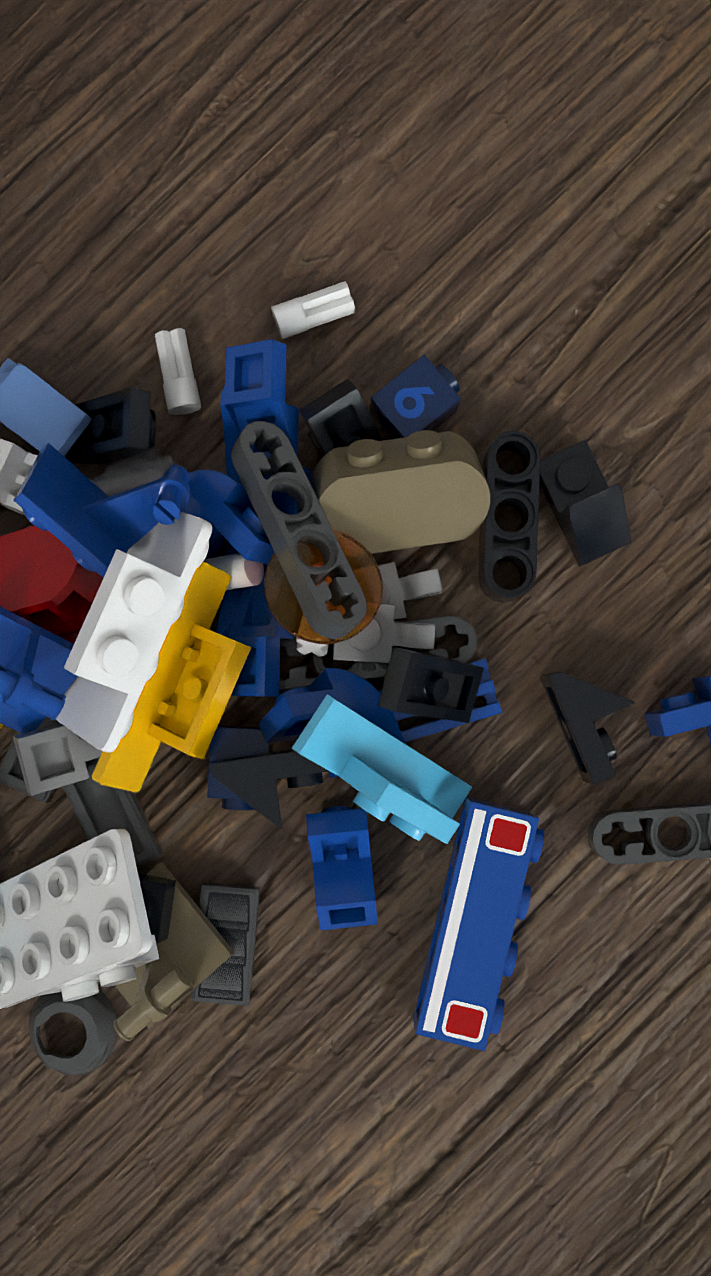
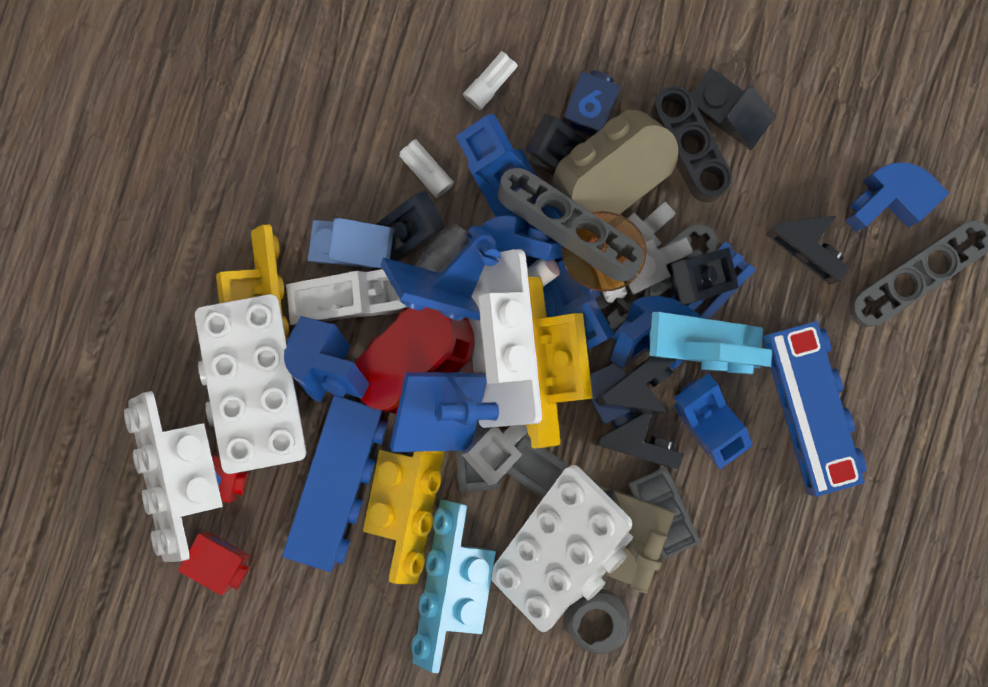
camera: 30 degrees left, 0 degrees up
none -> black slope [595,413,684,470]

